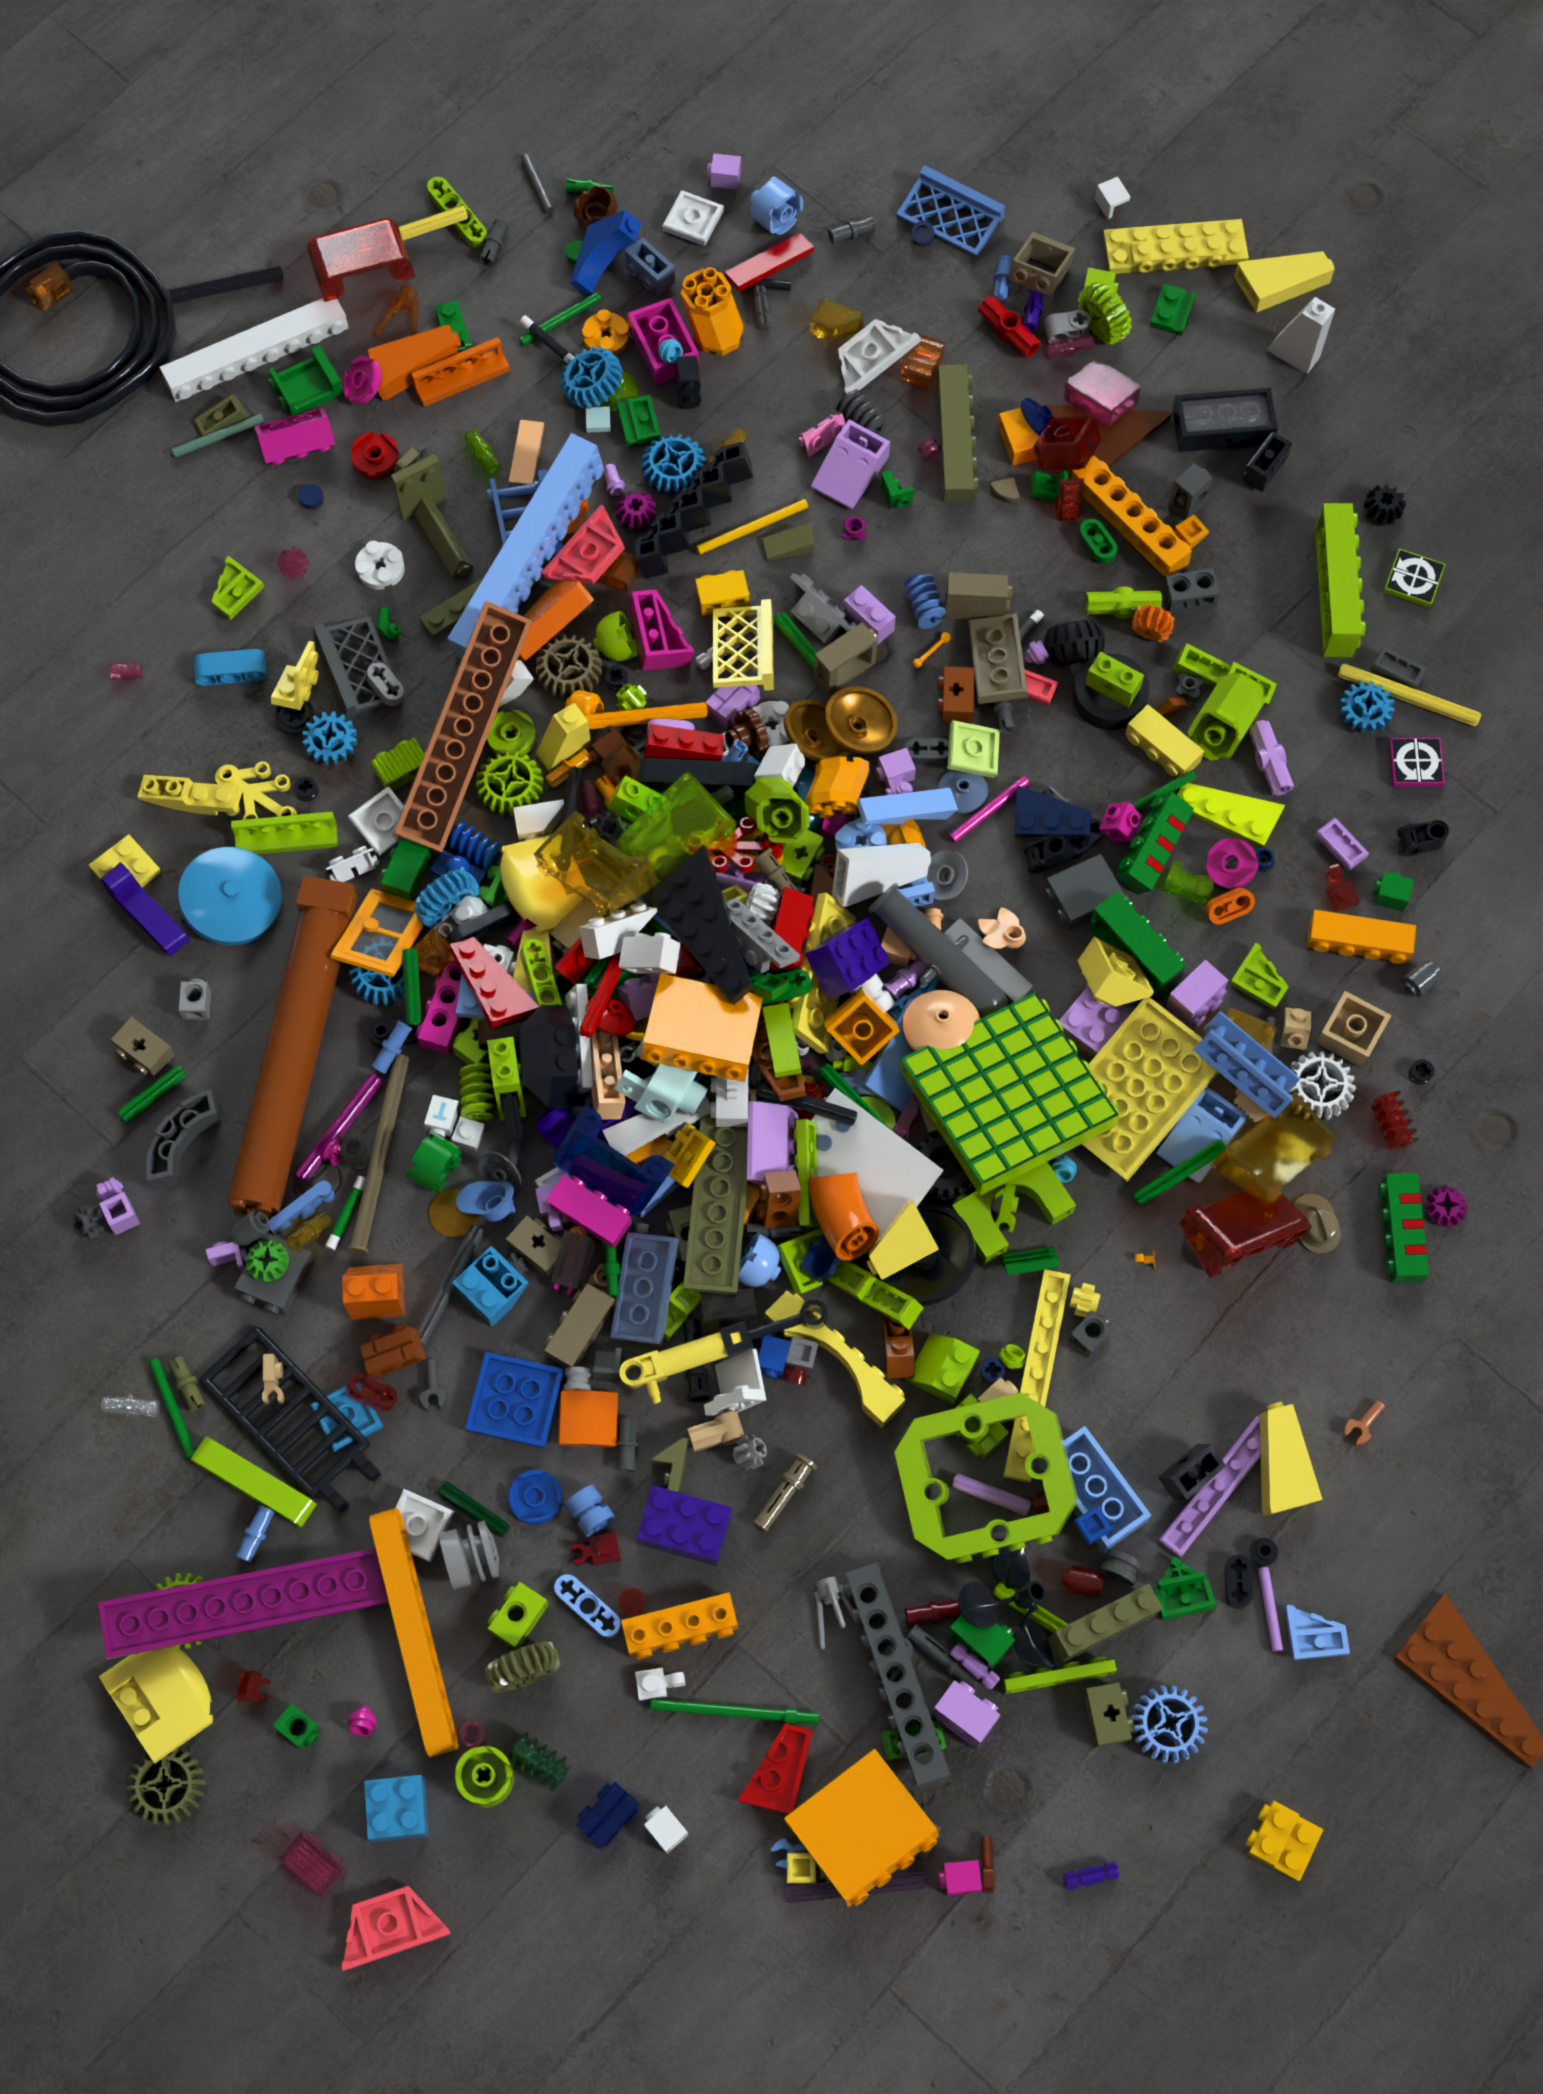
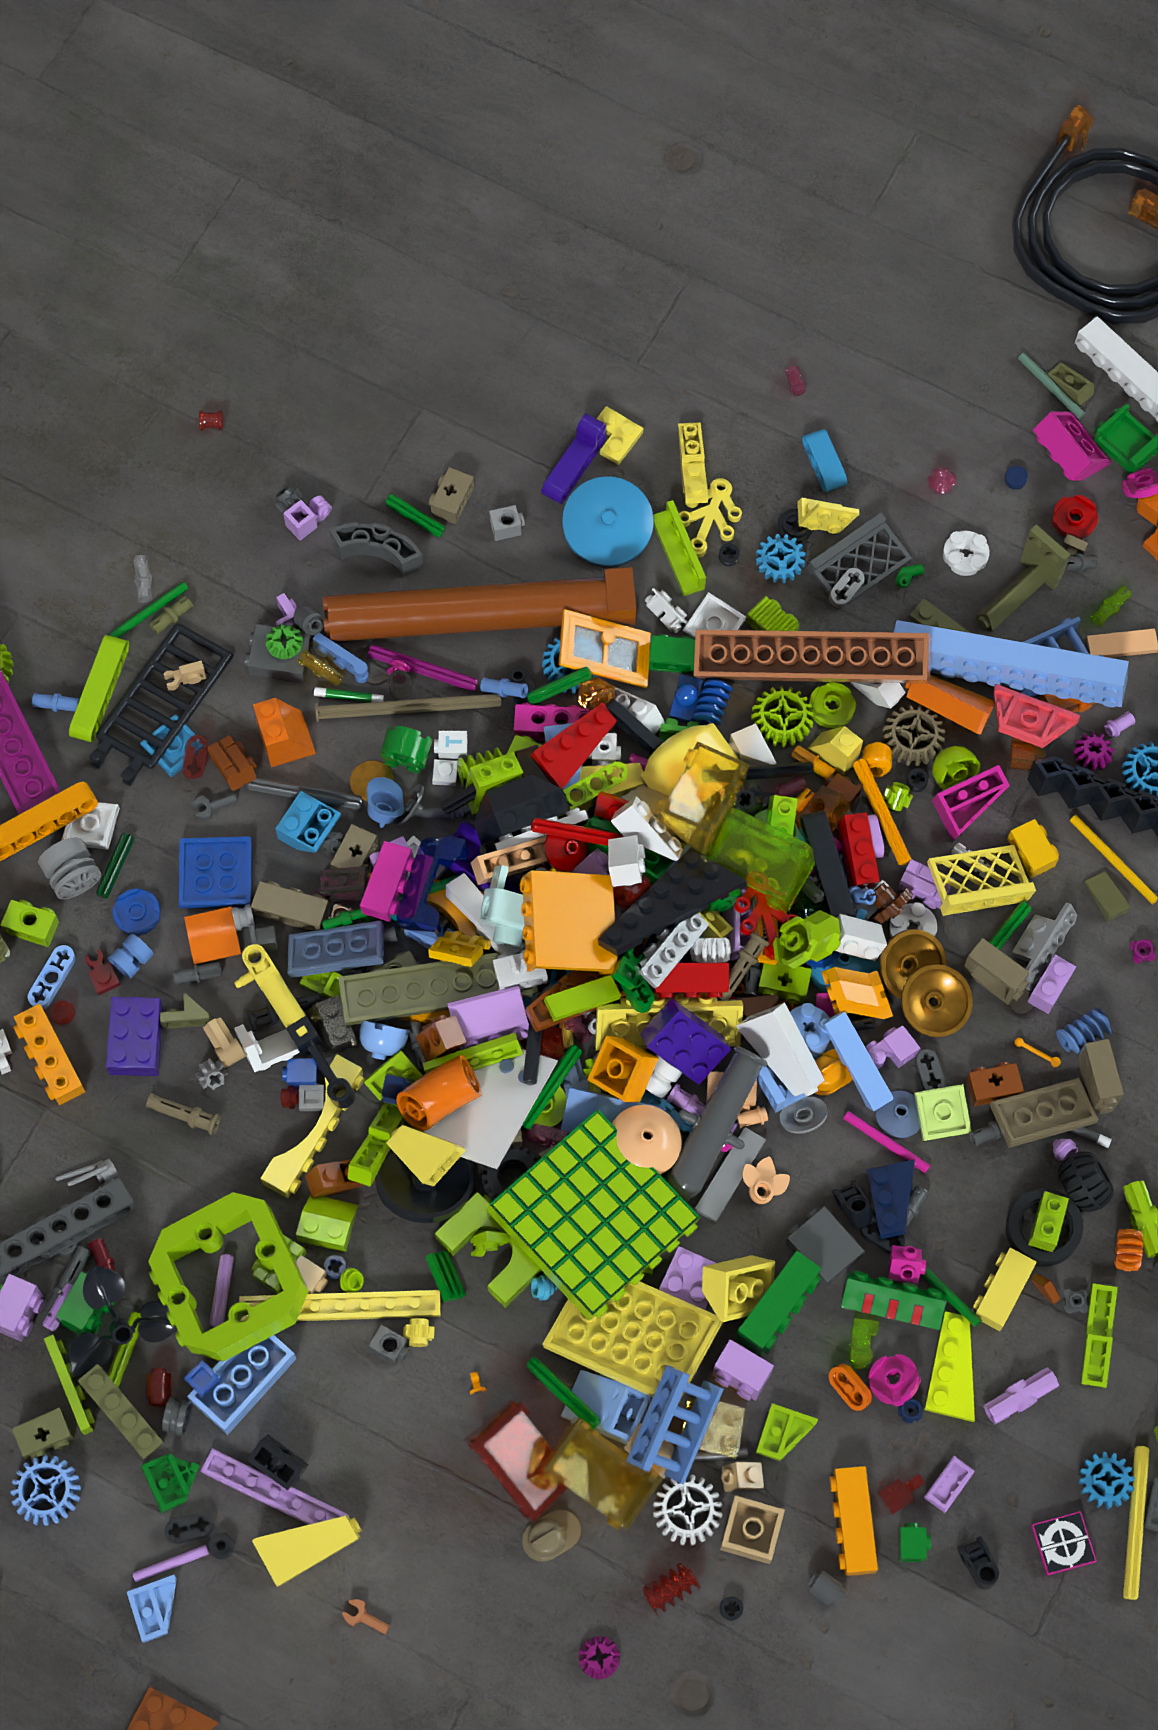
camera: 75 degrees right, 0 degrees up
lime wing [211,556,264,620] -> none
dark azure gear [413,869,480,928] -> none
coral tile [1024,669,1058,706] -> none
lime brick [1188,673,1265,761] -> none
green brick [1378,1173,1429,1283] -> none

